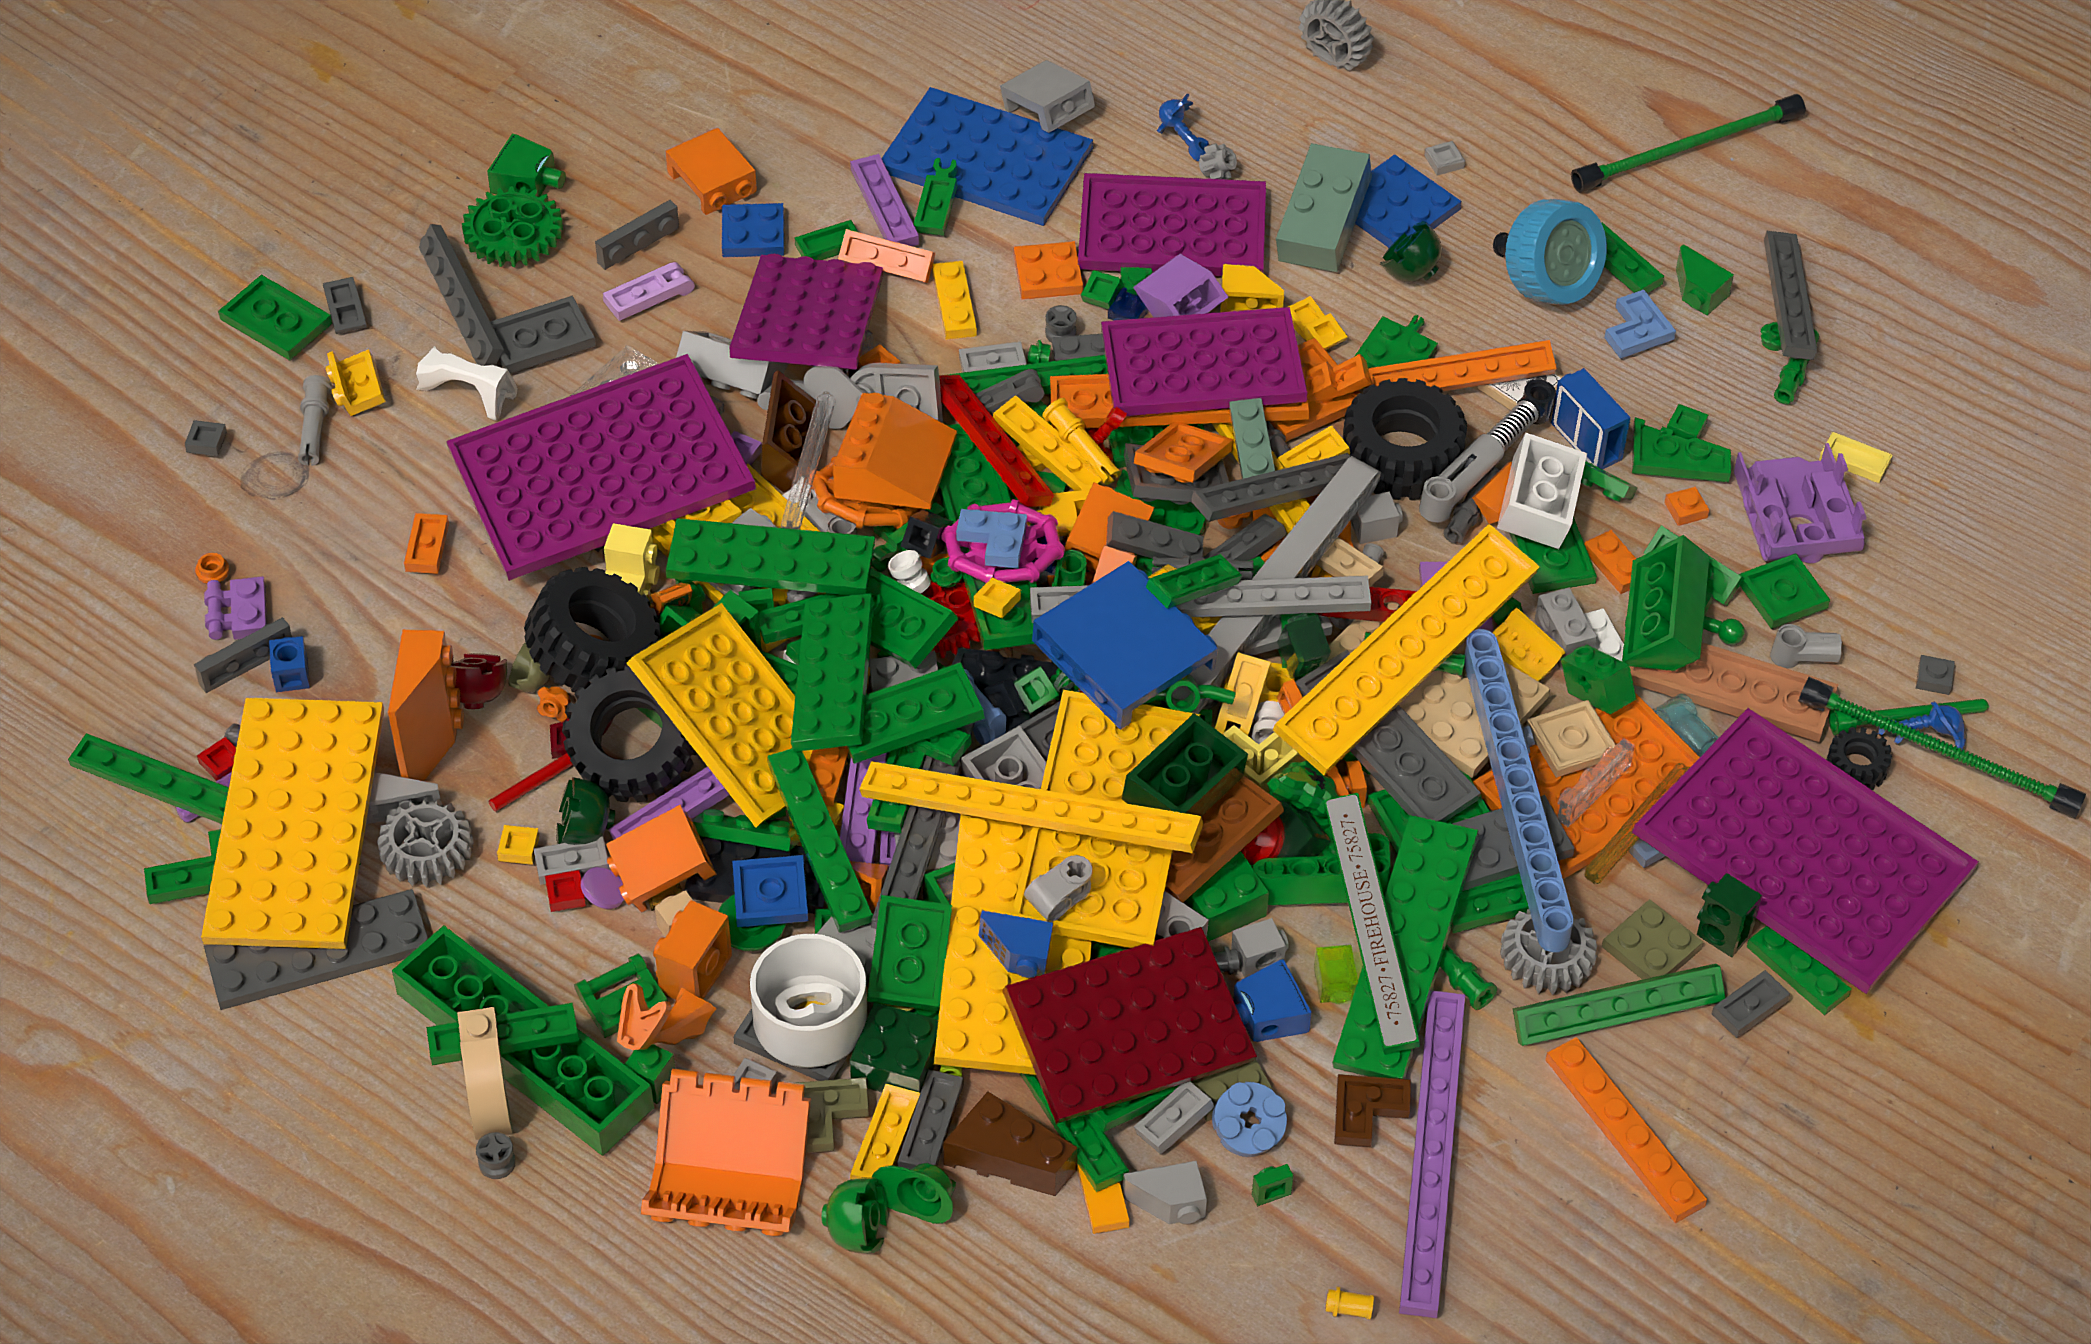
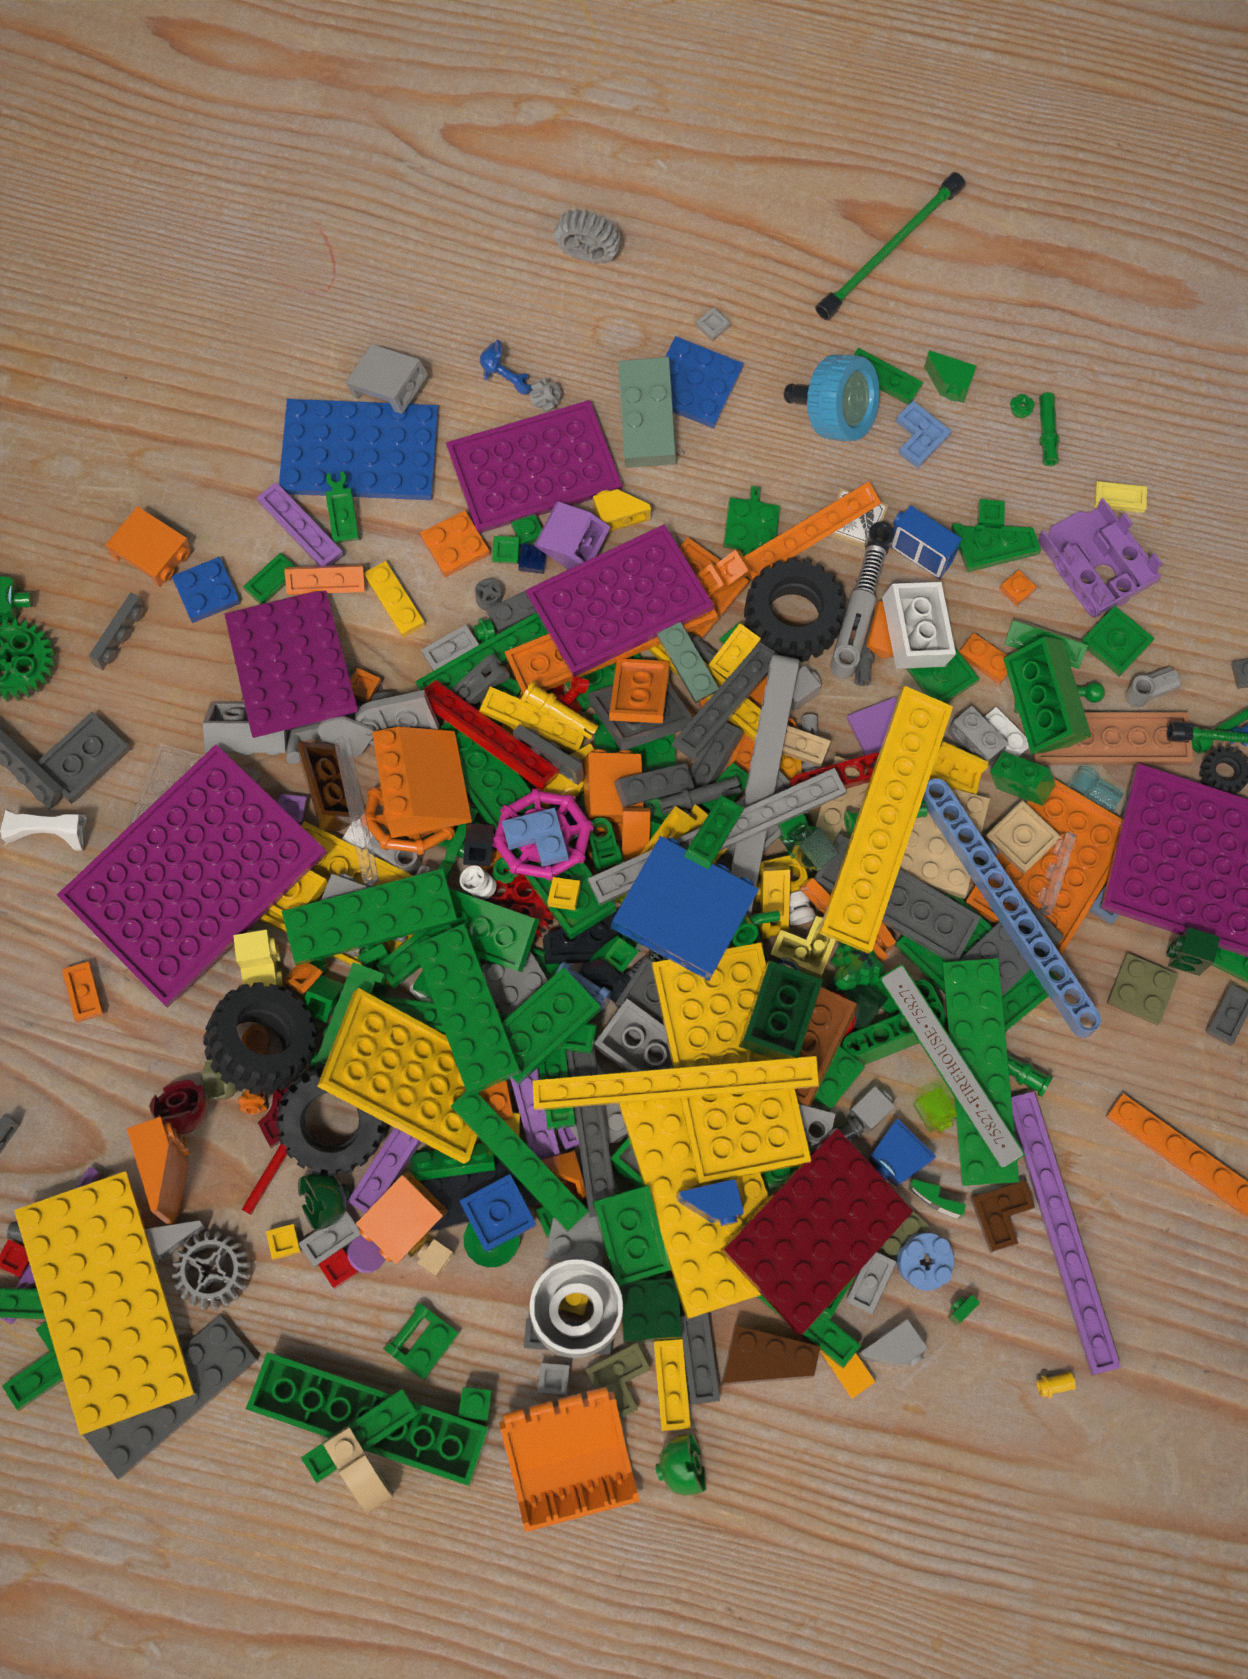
camera: 25 degrees left, 20 degrees up
blue brick [269,636,310,693] -> none
dark grey wheel [476,1132,516,1179] -> none
lavender plate [603,262,695,321] -> none
orange animal [617,983,717,1050] -> none
orange brick [653,900,732,1000] -> none
green piece [872,1163,956,1224] -> none
light grey piece [1024,855,1092,922] -> none
yellow slope [1288,296,1348,350] -> none
dark green cylinder [1380,221,1442,282] -> none
light grey gear [1500,909,1597,995] -> none
green plate [1512,964,1725,1046] -> none
green plate [1581,461,1638,502] -> none
clear yellow axle [1584,763,1690,884] -> none
dark grey plate [1764,230,1817,360] -> none
none -> dark grey plate [513,724,585,785]
none -> green slope [908,1179,966,1219]

